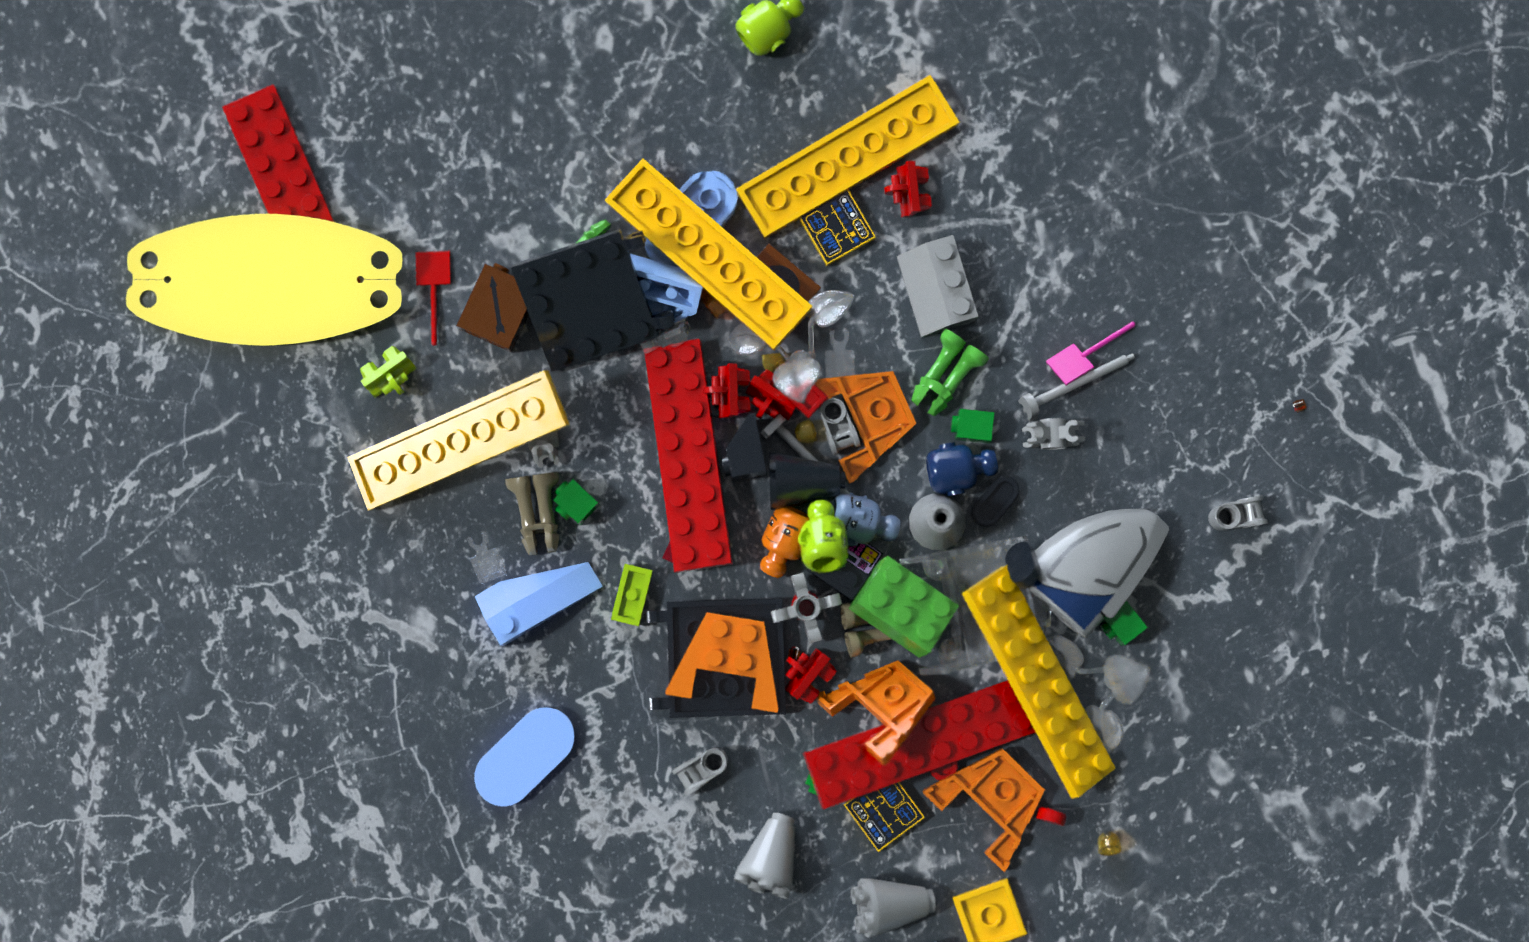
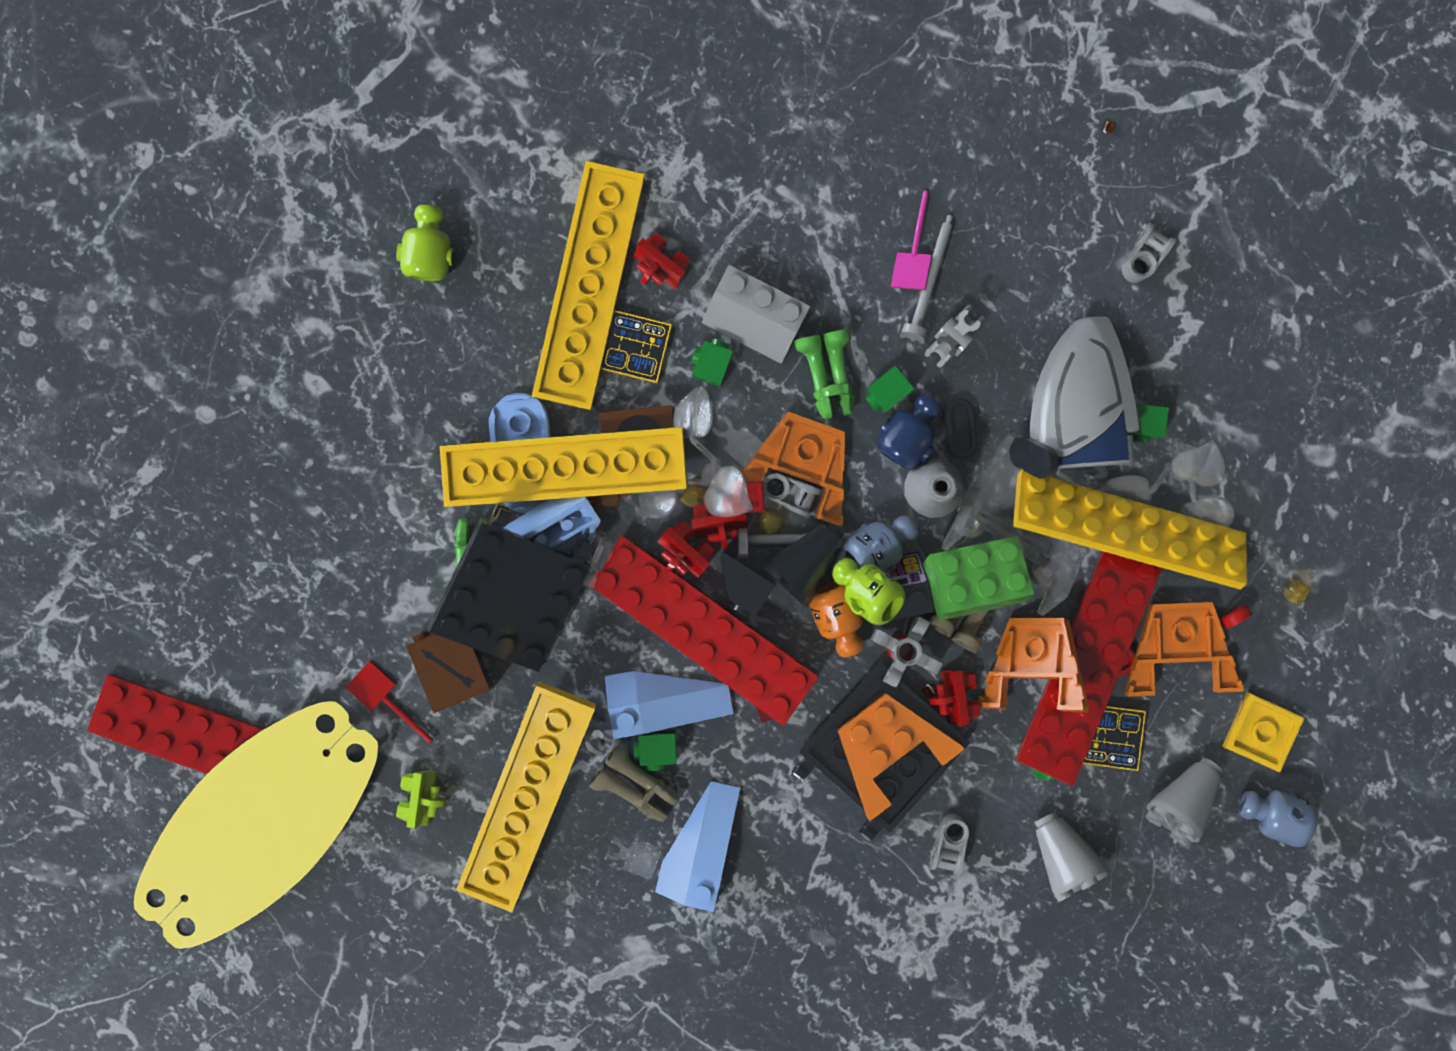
camera: 50 degrees left, 5 degrees up
light blue tile [474,707,575,806] -> none
lime plate [611,564,653,627] -> none
none -> light blue wedge [605,671,734,739]
none -> green brick [691,339,733,388]

